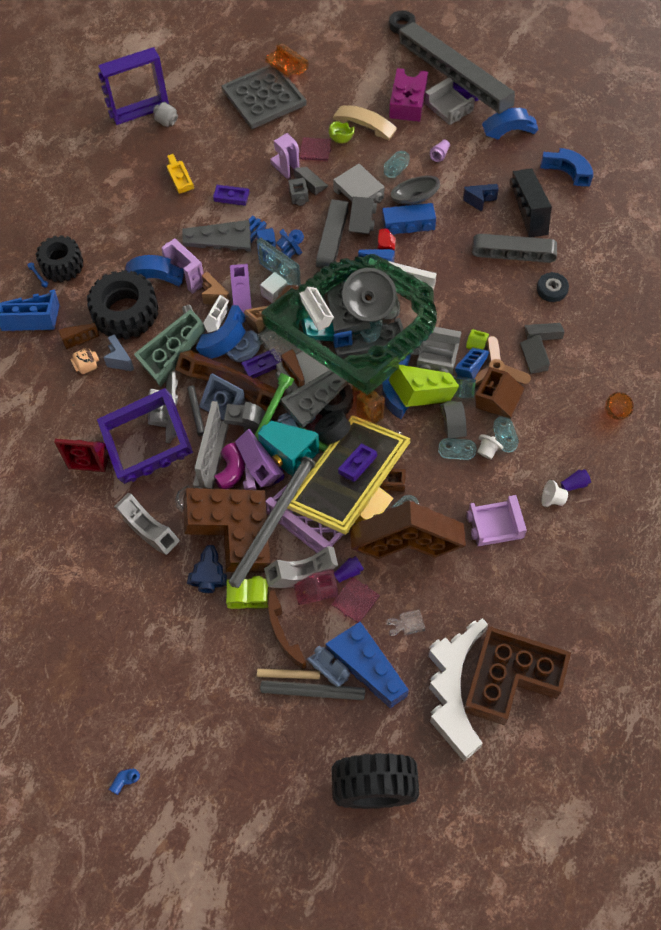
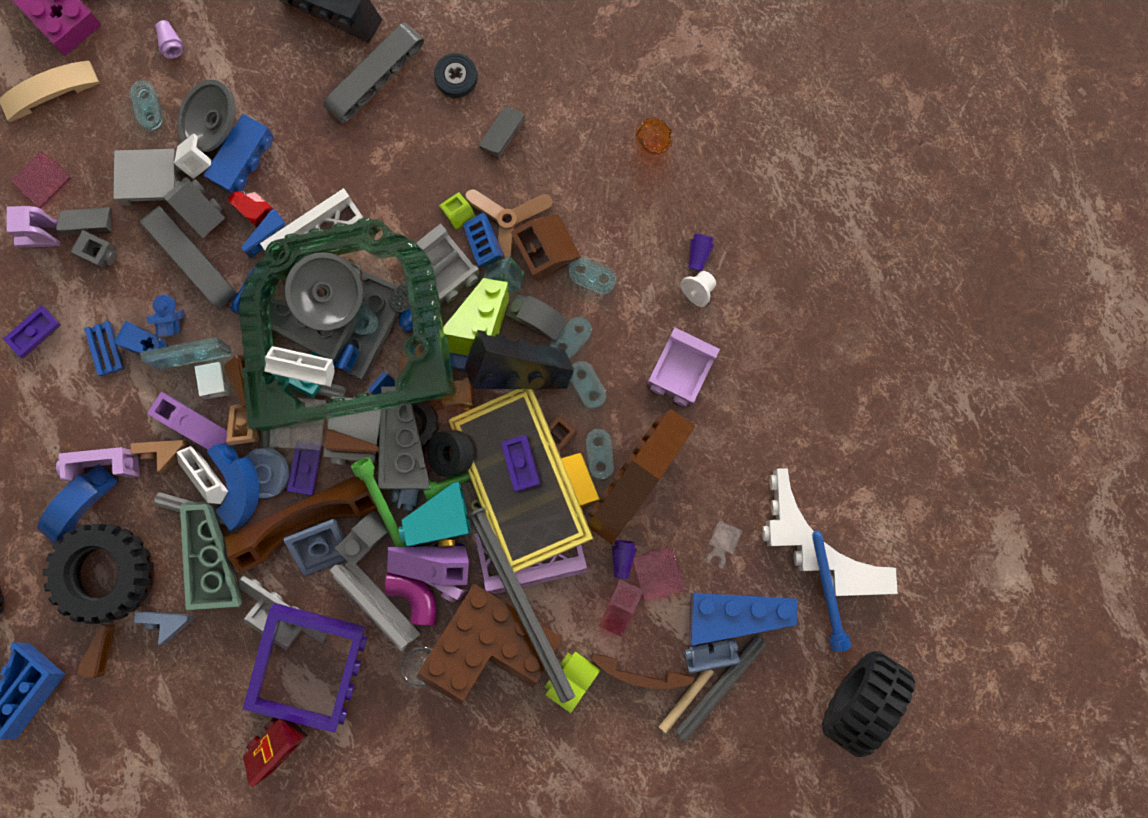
camera: 60 degrees left, 20 degrees up
light nougat head [71,348,99,374] -> none
light grey arch [114,493,180,555] -> none
dark grey wing [182,220,251,252] -> none
dark grey bar [187,386,204,436] -> none
dark blue rock [187,545,227,594] -> none
light grey arch [264,546,338,588] -> none
lime hair [329,122,354,144] -> none
dark blue slope [463,184,499,211] -> none
reddish brown brick [464,626,571,726] -> none
white piece [477,434,504,460] -> none
dark grey slope [520,334,550,374] -> none
none -> white panel [174,134,211,179]
none -> black wedge [465,330,574,389]
none -> clear light blue plate [570,361,606,409]
none -> blue piece [812,531,852,652]

